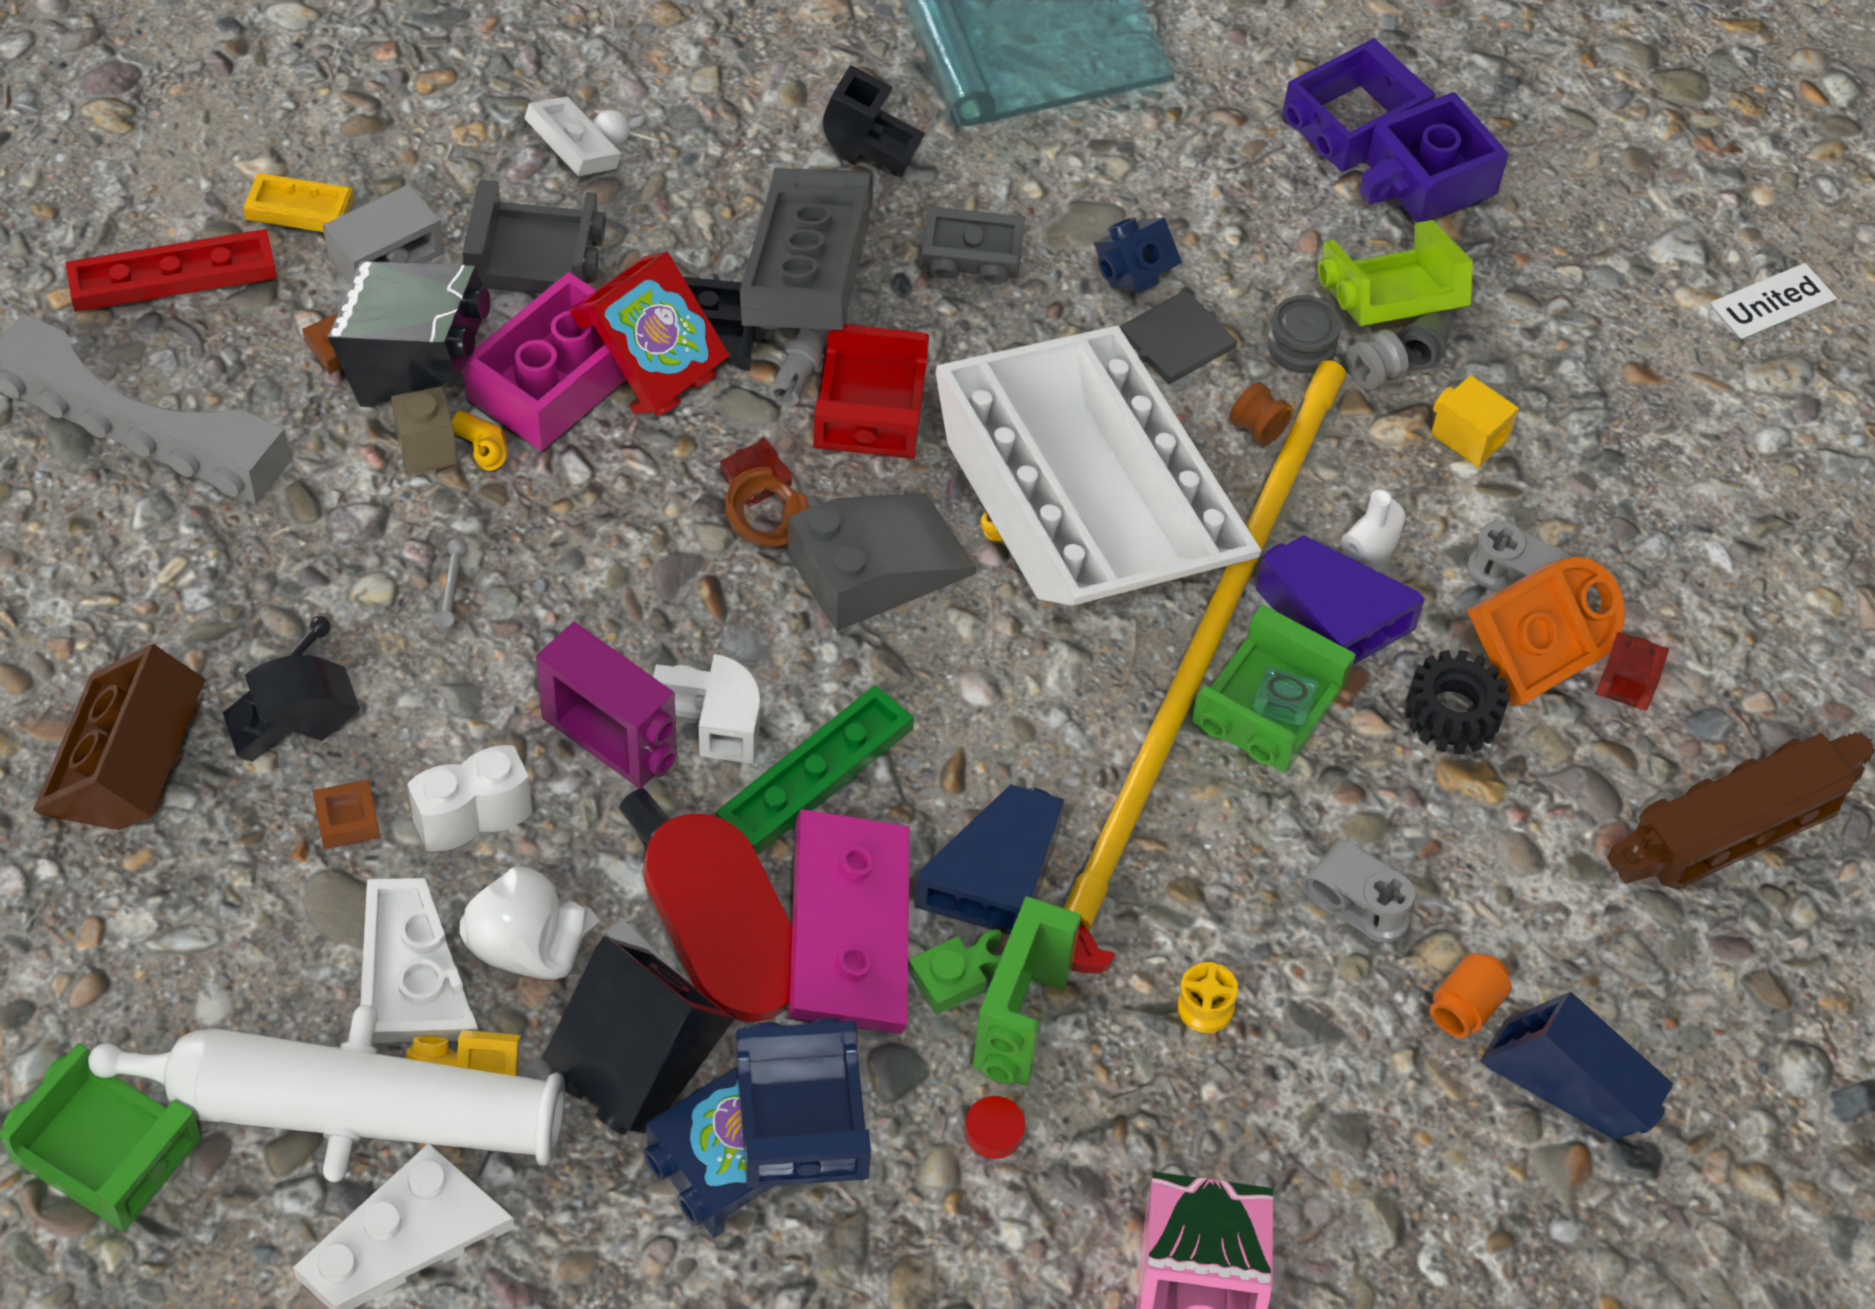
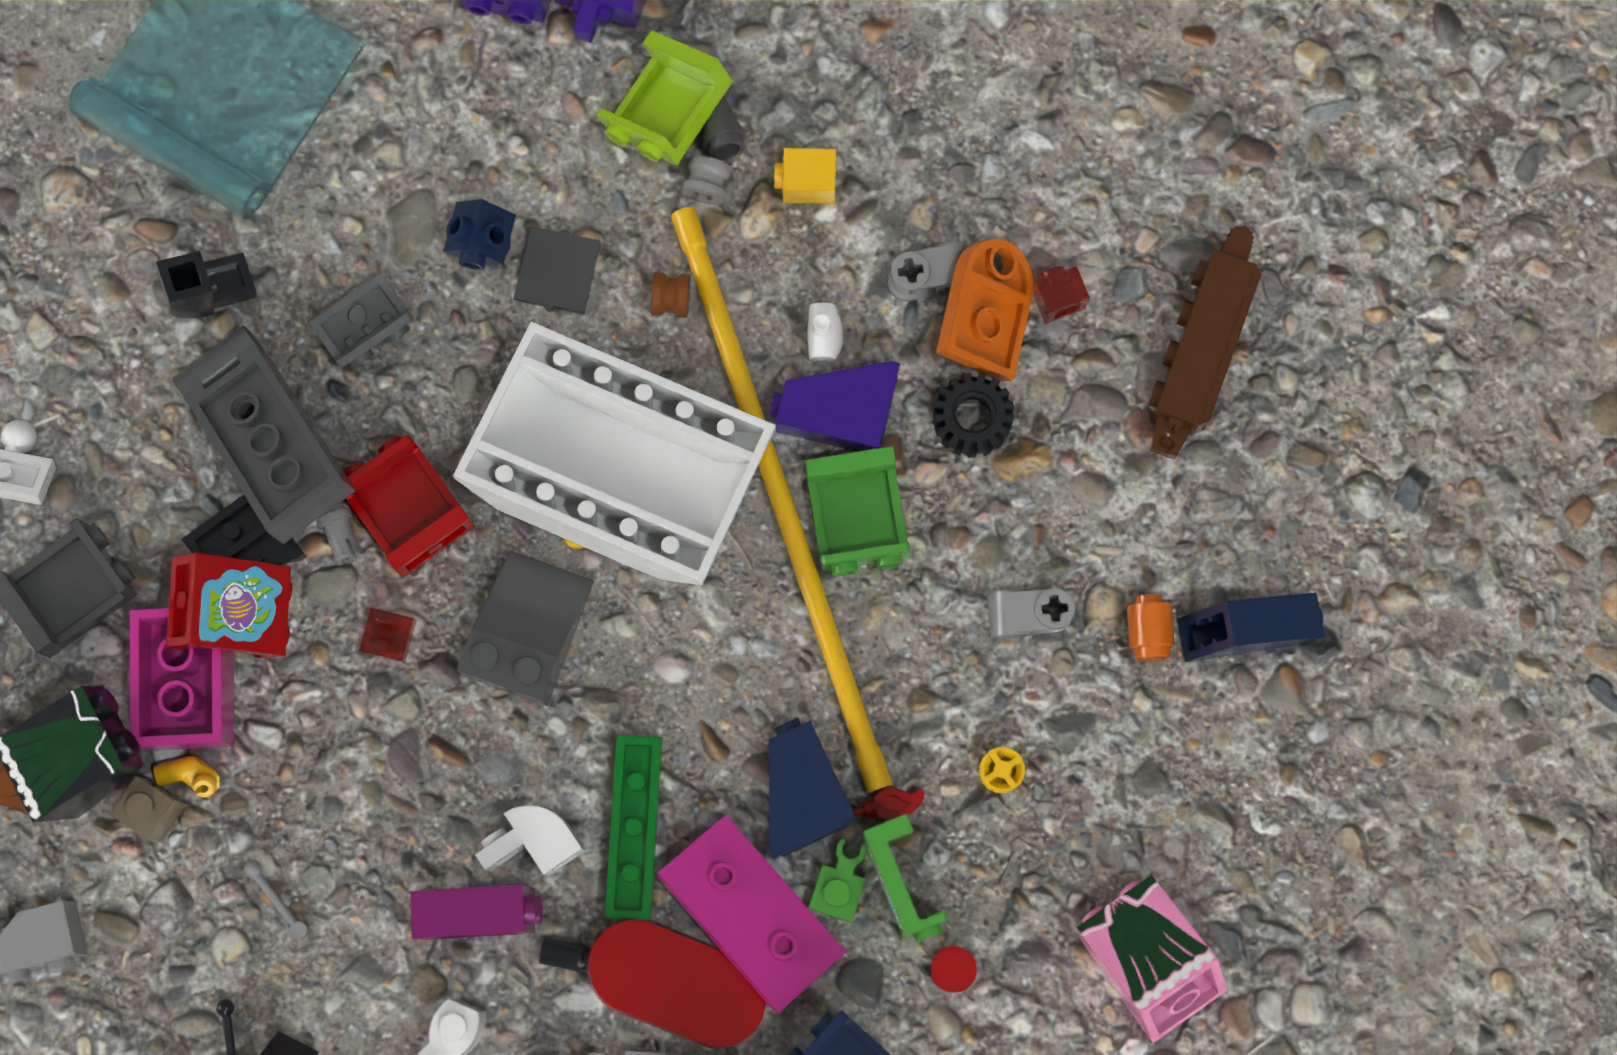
camera: 35 degrees left, 25 degrees up
dark orange piece [725,467,809,547] -> none
clear light blue tile [1252,665,1319,726] -> none
dark grey wheel [1267,295,1342,373] -> none

